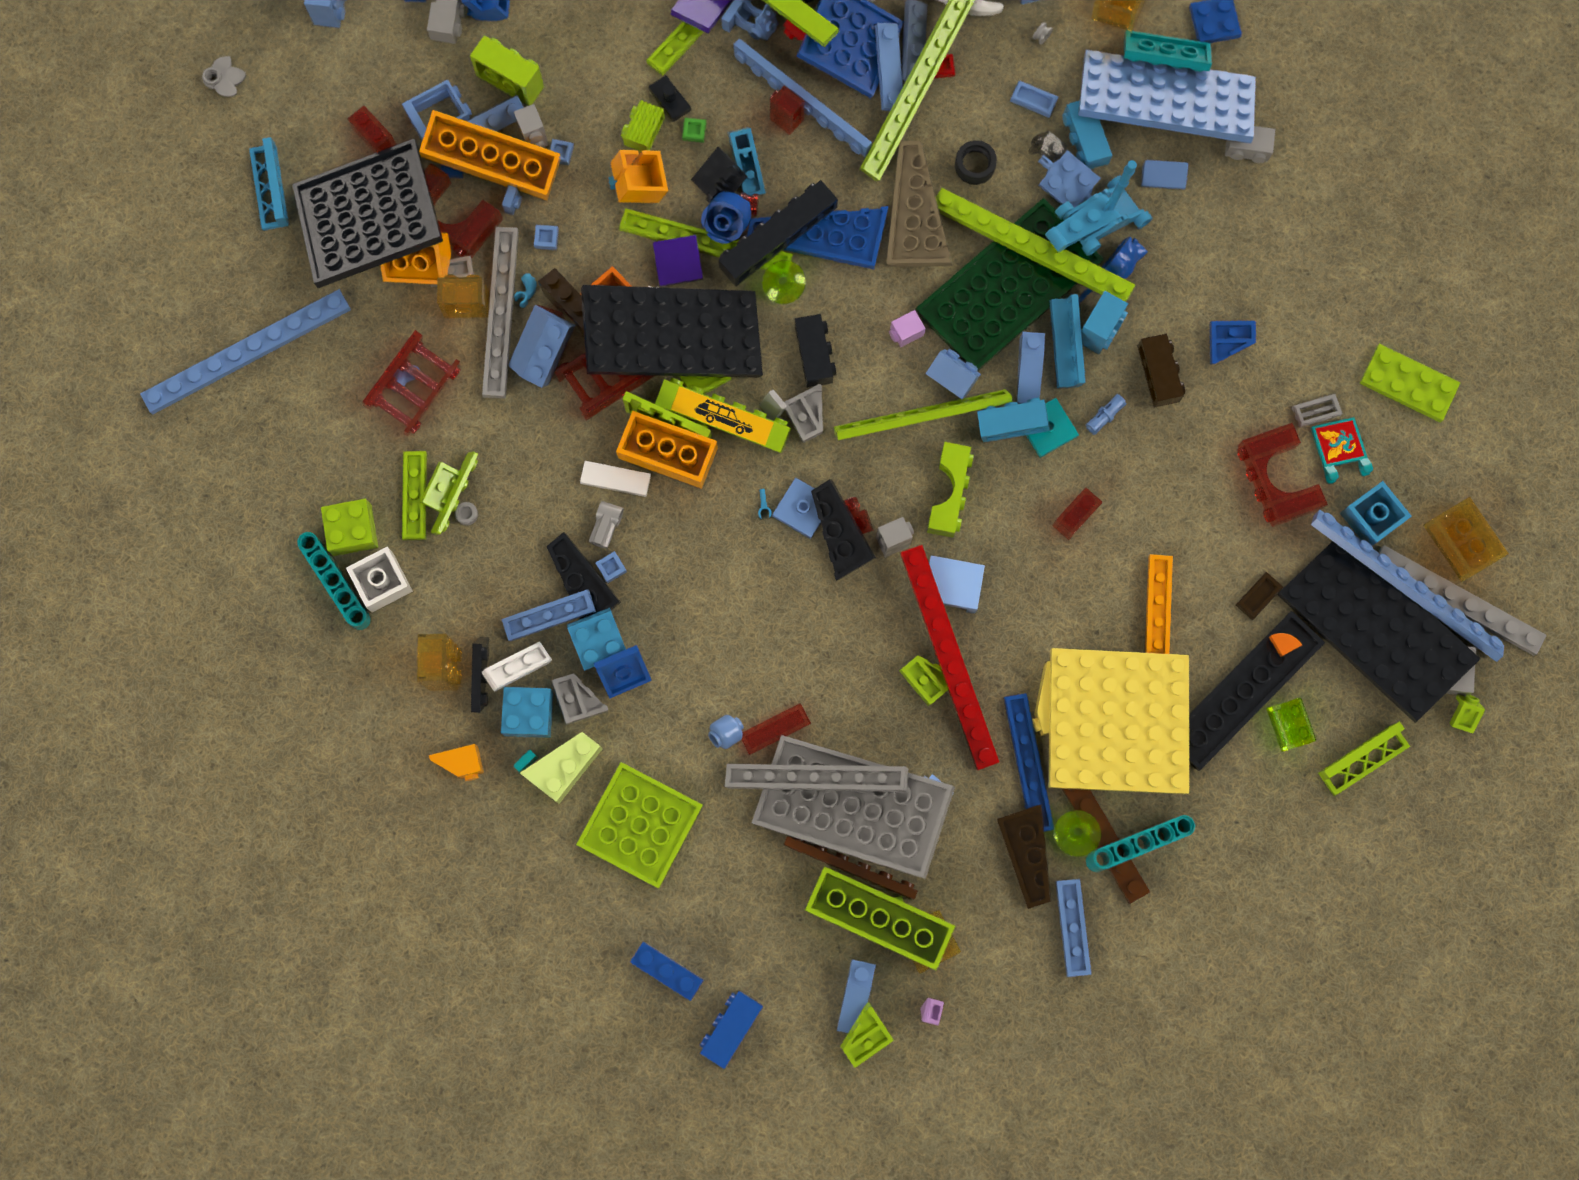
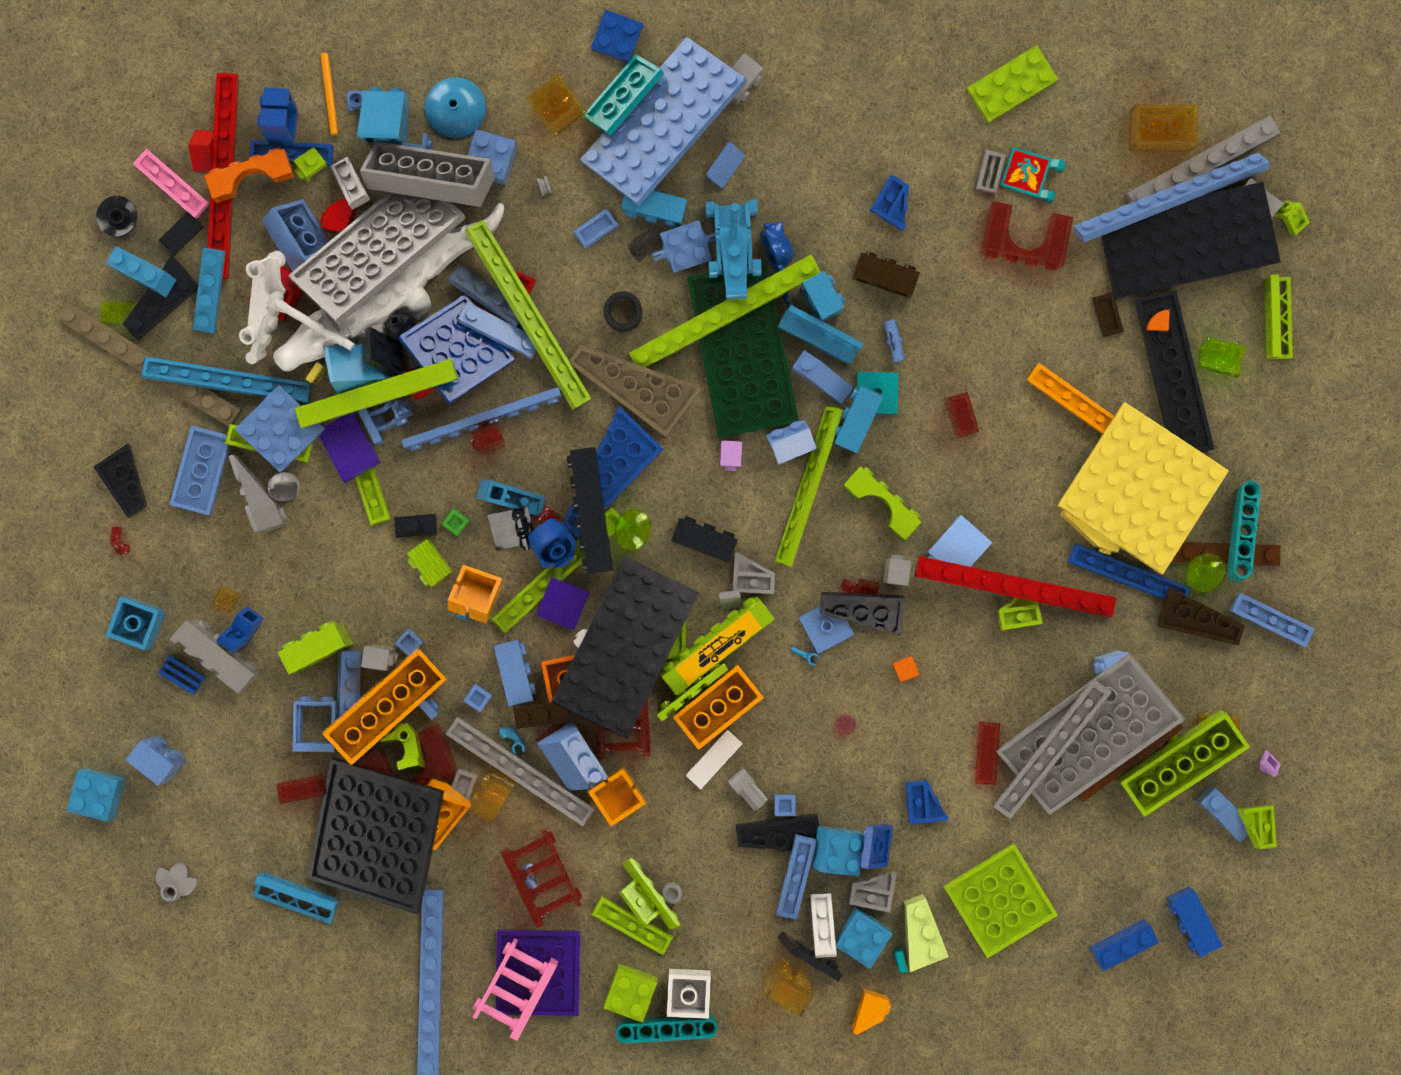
camera: 60 degrees left, 10 degrees up
medium blue head [708,715,744,749] -> none
dark azure brick [1340,481,1412,546] -> none
none -> lime tile [381,723,427,773]
none -> bright pink fence [472,938,559,1041]
none -> medium blue brick [494,639,537,706]
none -> dark purple plate [495,929,581,1016]
none -> light orange piece [588,766,646,826]
none -> clear pink tile [835,714,856,735]
none -> orange tile [892,656,920,683]
none -> blue wing [905,780,948,824]

